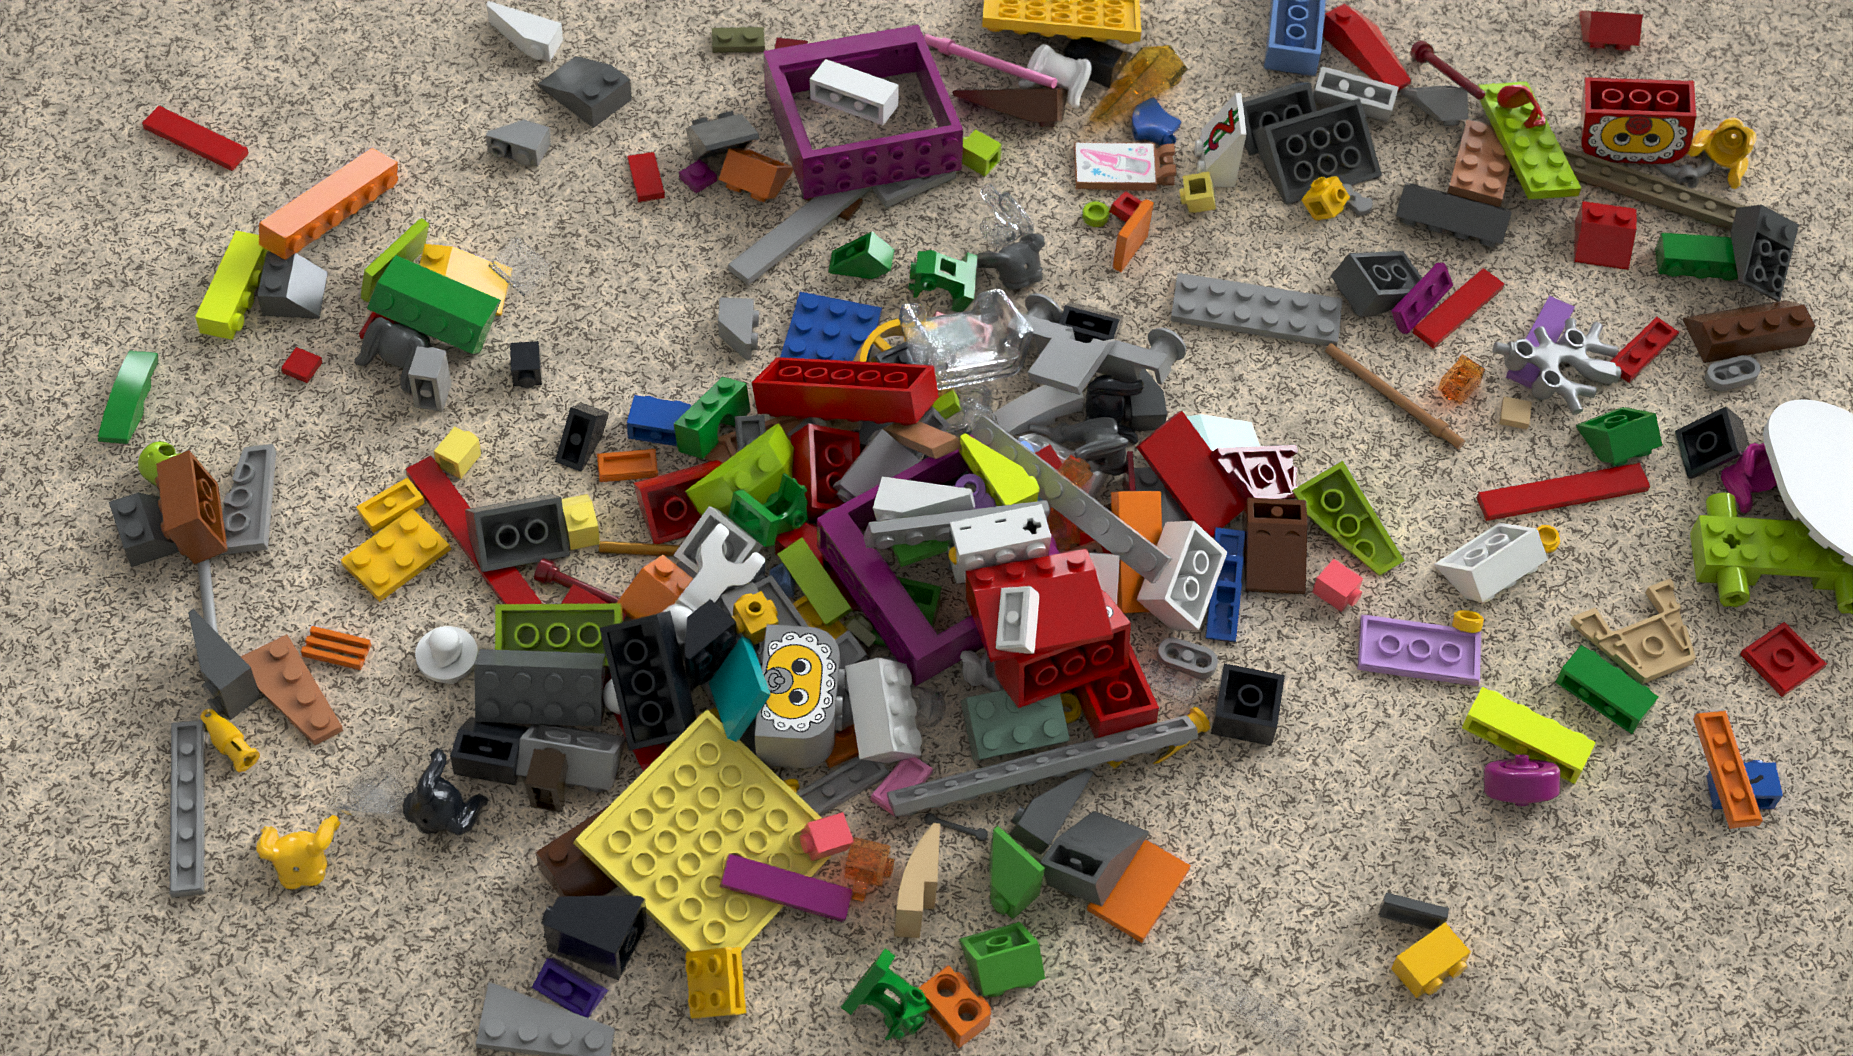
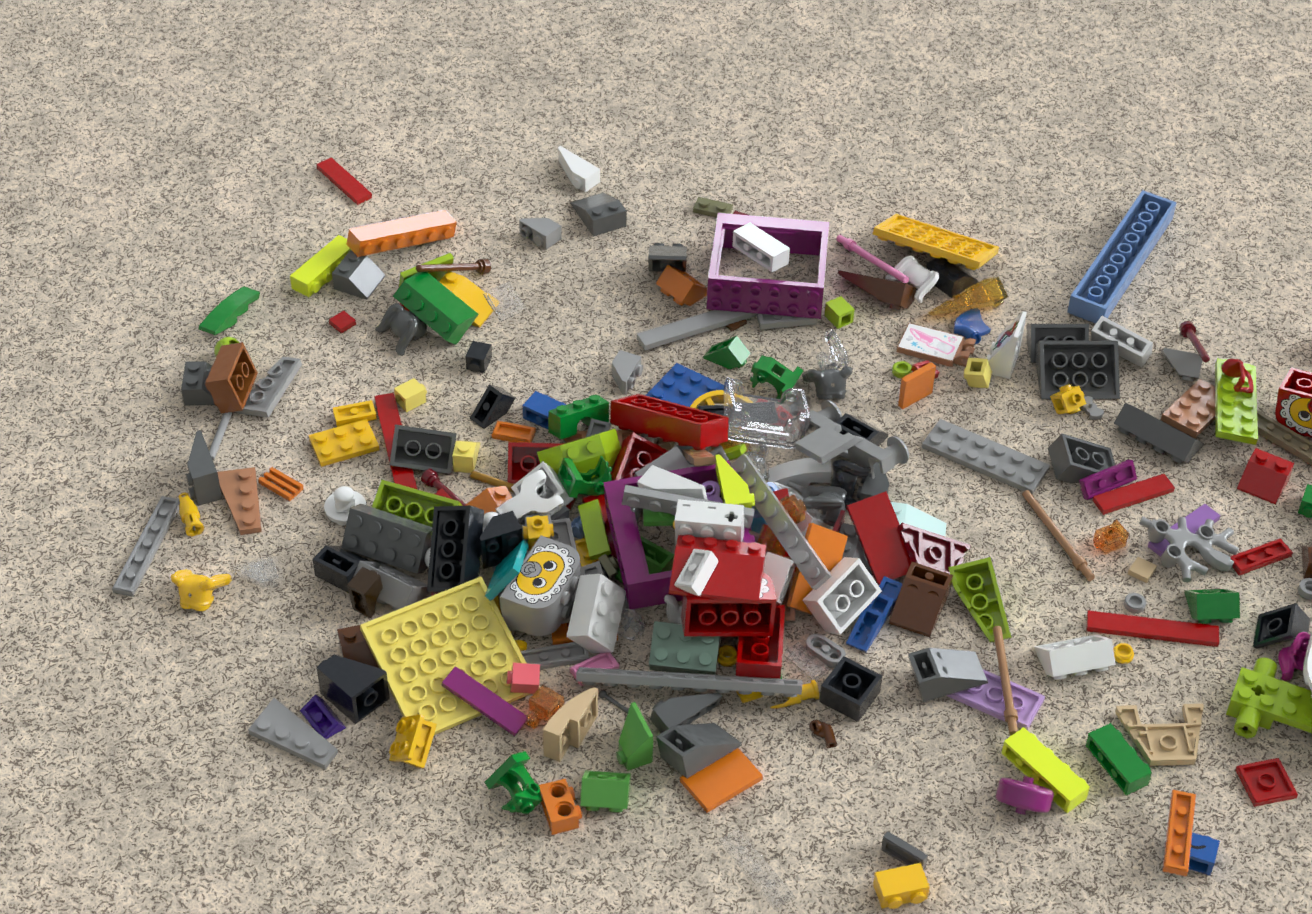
camera: 25 degrees right, 10 degrees down
black hair [403,748,488,836] -> none
light grey brick [408,346,452,412] -> none
red tile [627,152,665,202] -> none
magenta plate [679,159,717,194] -> none
coral brick [1312,559,1363,612] -> none
red wedge [1322,3,1411,91] -> none
yellow tile [1452,610,1484,633] -> none
none -> reddish brown piece [416,259,491,274]
none -> reddish brown arm [809,720,837,748]
none -> dark grey slope [908,648,988,702]
none -> medium nougat bar [993,626,1018,736]
none -> light grey tile [1124,593,1146,613]

